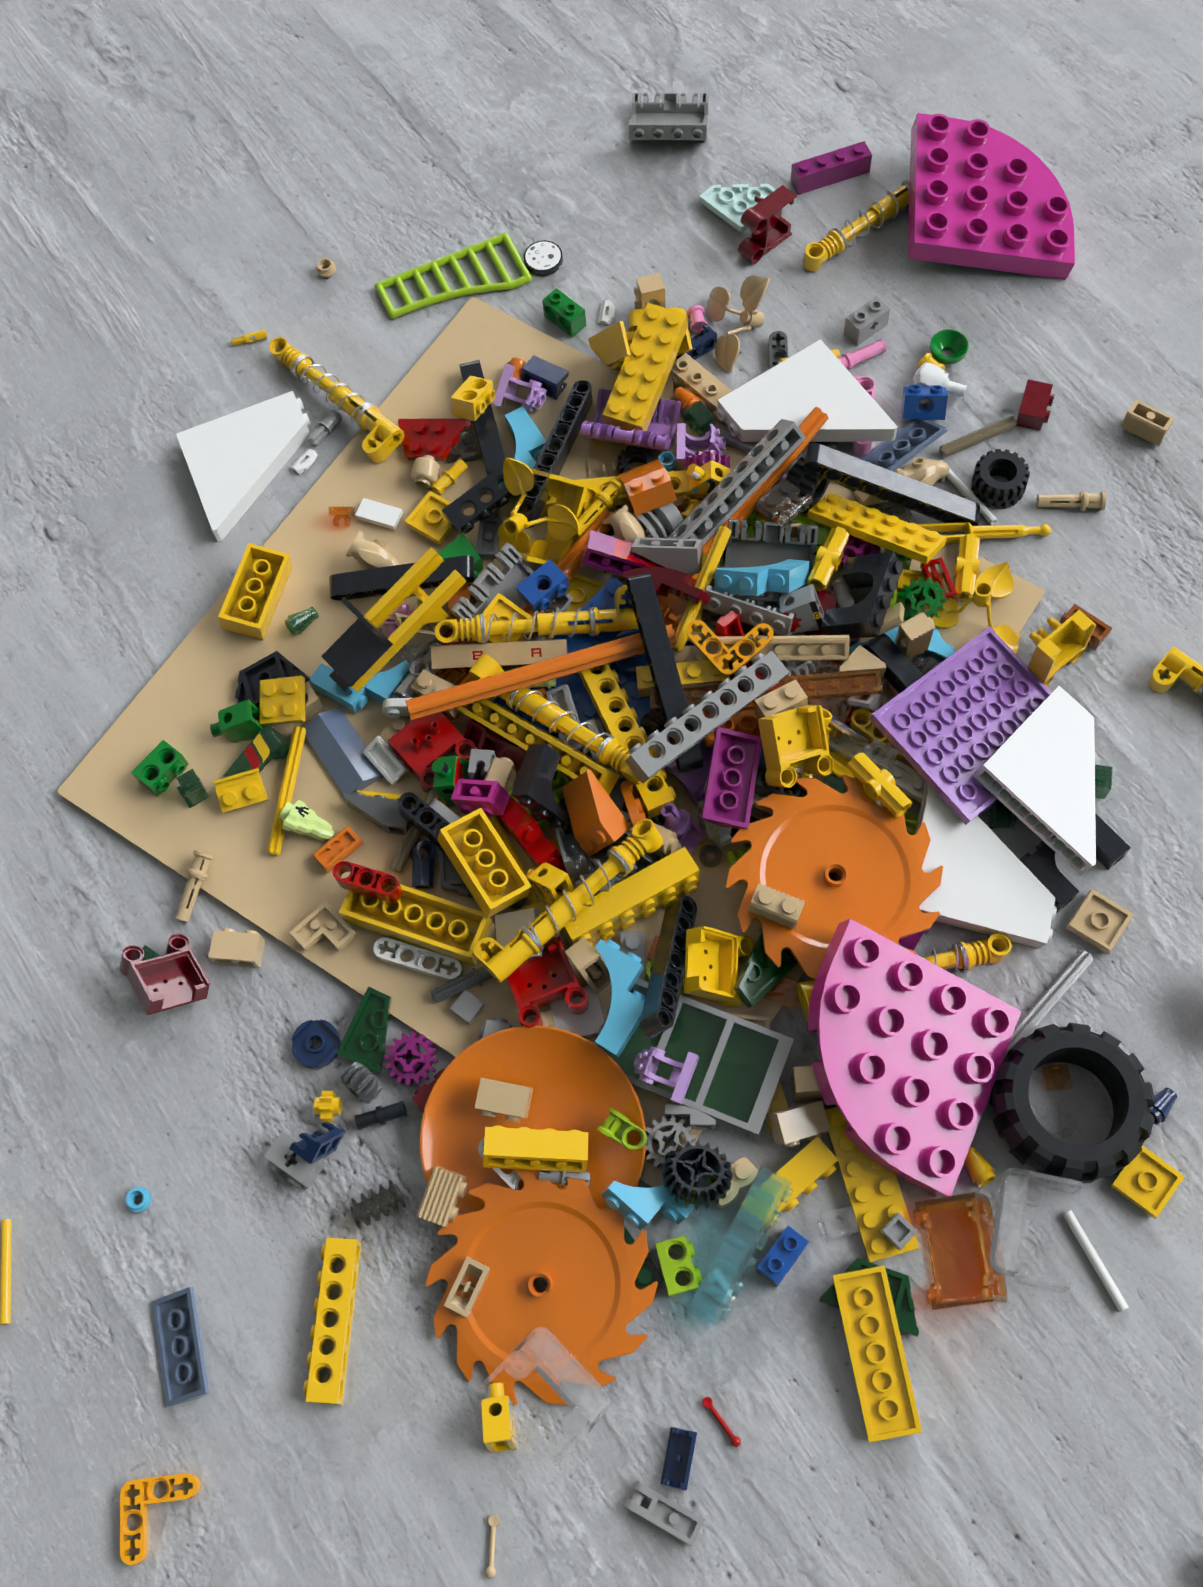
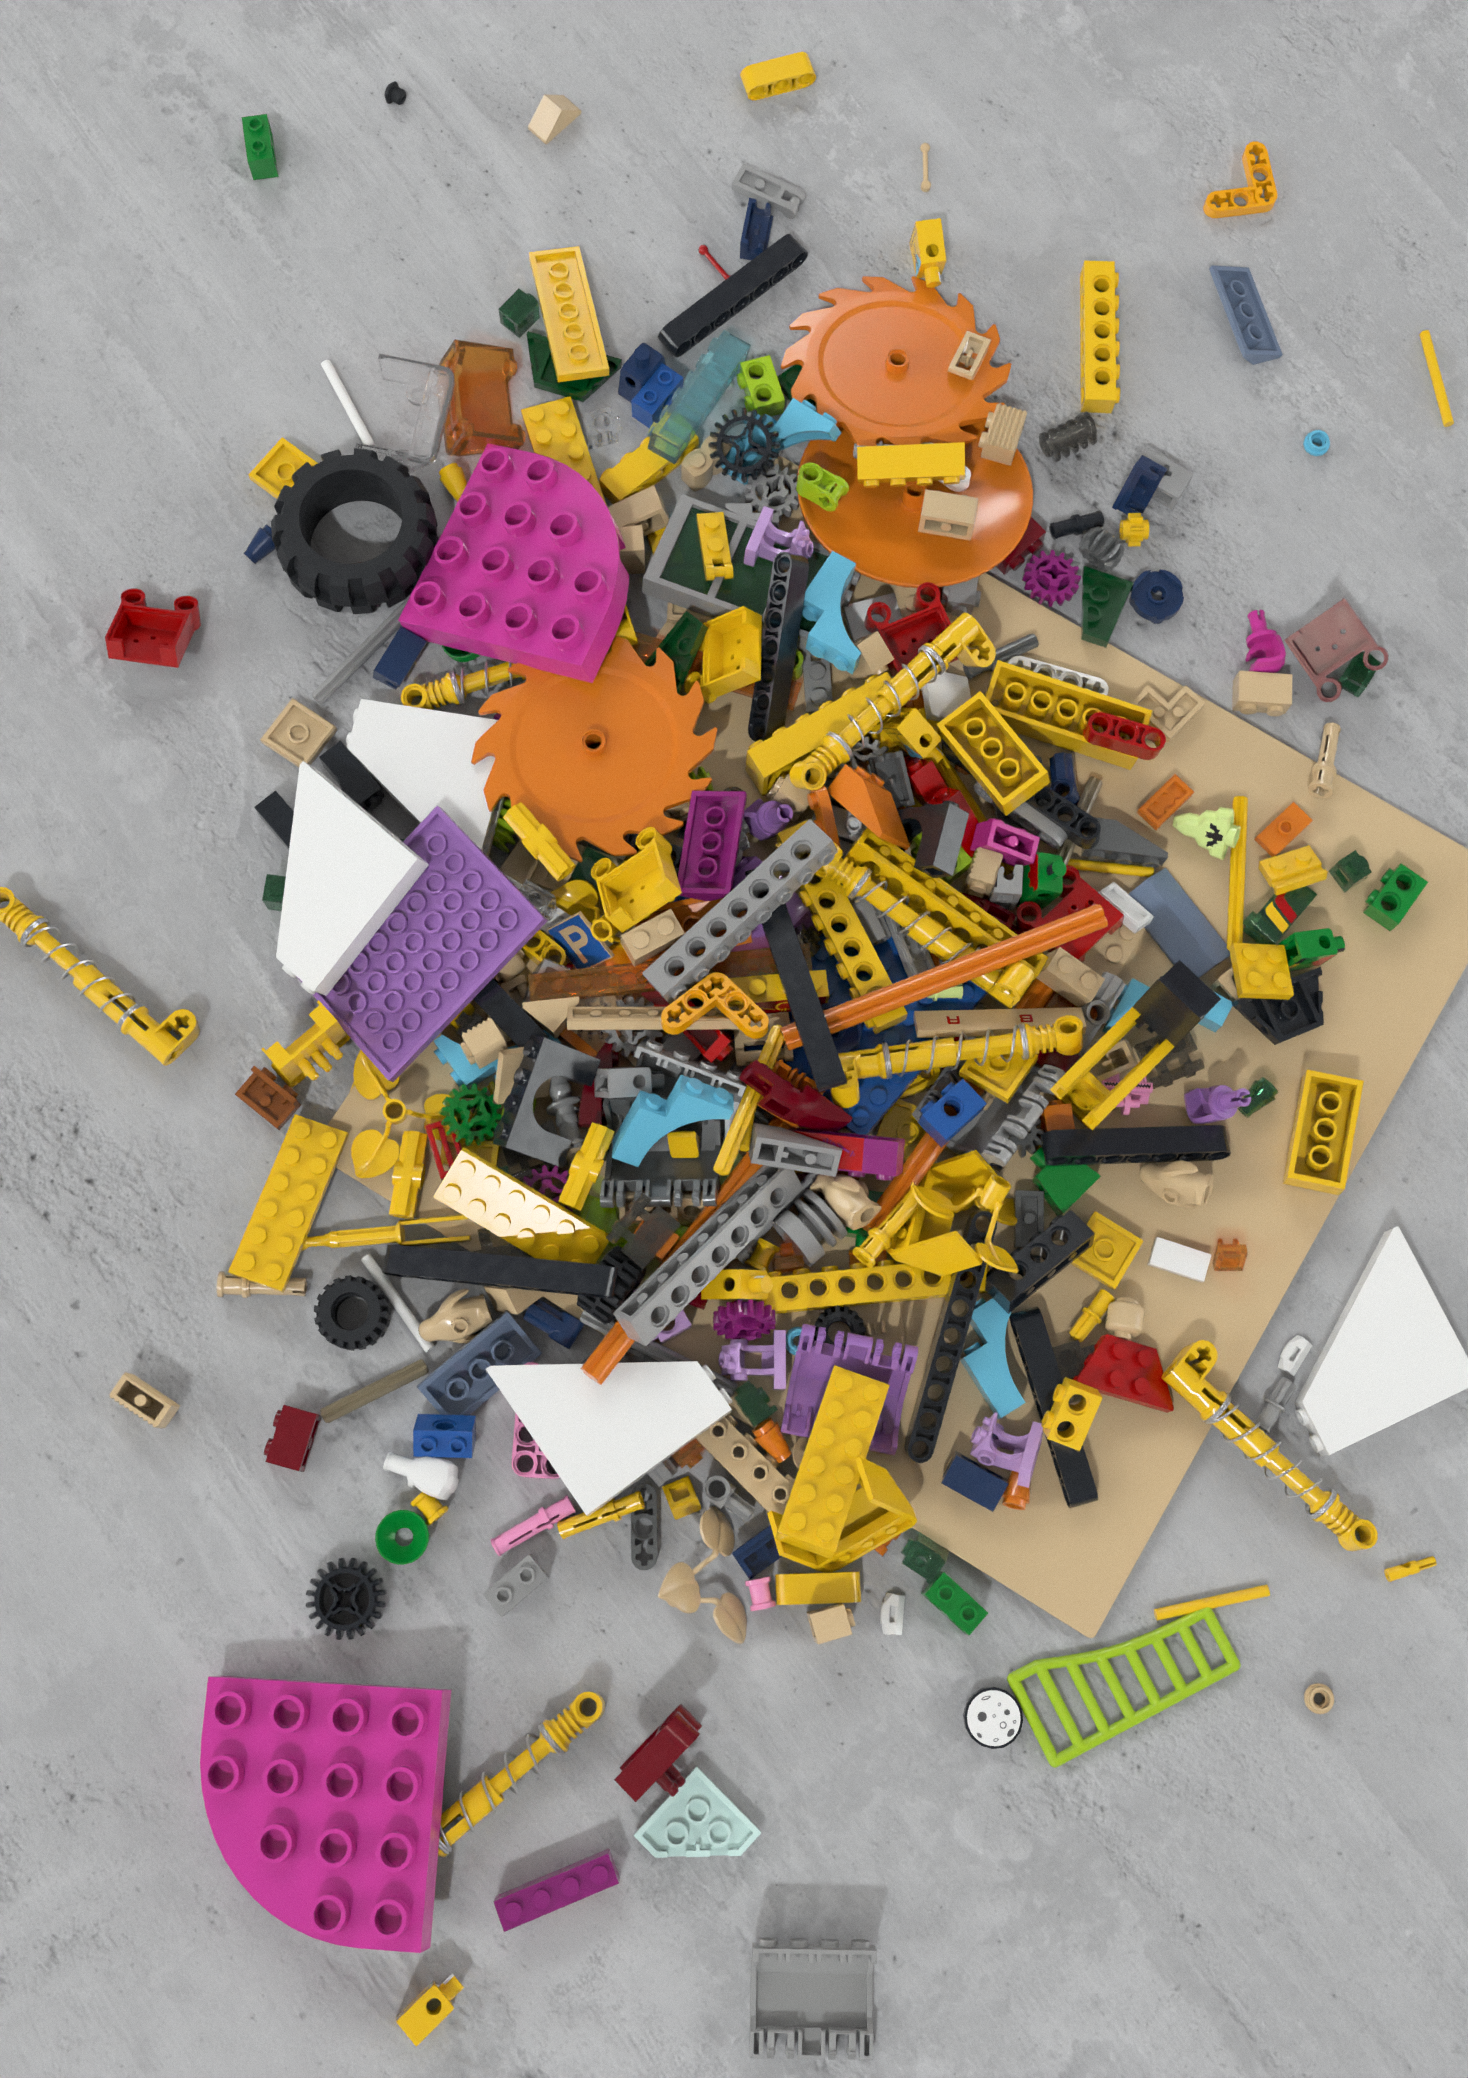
camera: 165 degrees right, 10 degrees up
white plate [382,698,412,718] -> none
light grey tile [450,990,485,1025] -> none
clear windscreen [480,1326,610,1467] -> none
orange slope [618,459,677,516] -> none
tan brick [748,883,805,929] -> none
light grey tile [879,1212,917,1251] -> none
none -> yellow plate [228,1114,349,1293]
none -> black gear [306,1558,387,1640]
none -> dark blue hinge [373,626,427,690]
none -> yellow torso [396,1973,464,2047]
none -> clear green brick [498,288,540,338]
none -> dark blue torso [618,343,666,403]
none -> black beam [658,234,808,357]
none -> yellow slope [662,1475,701,1520]
none -> yellow plate [696,512,733,581]
none -> light grey axle [704,1476,755,1521]
none -> clear green brick [900,1532,949,1585]
none -> yellow bar [1154,1584,1270,1621]
none -> medium lavender piece [1184,1085,1251,1124]
none -> dark pink piece [1245,610,1286,673]
none -> orange plate [1254,802,1313,857]

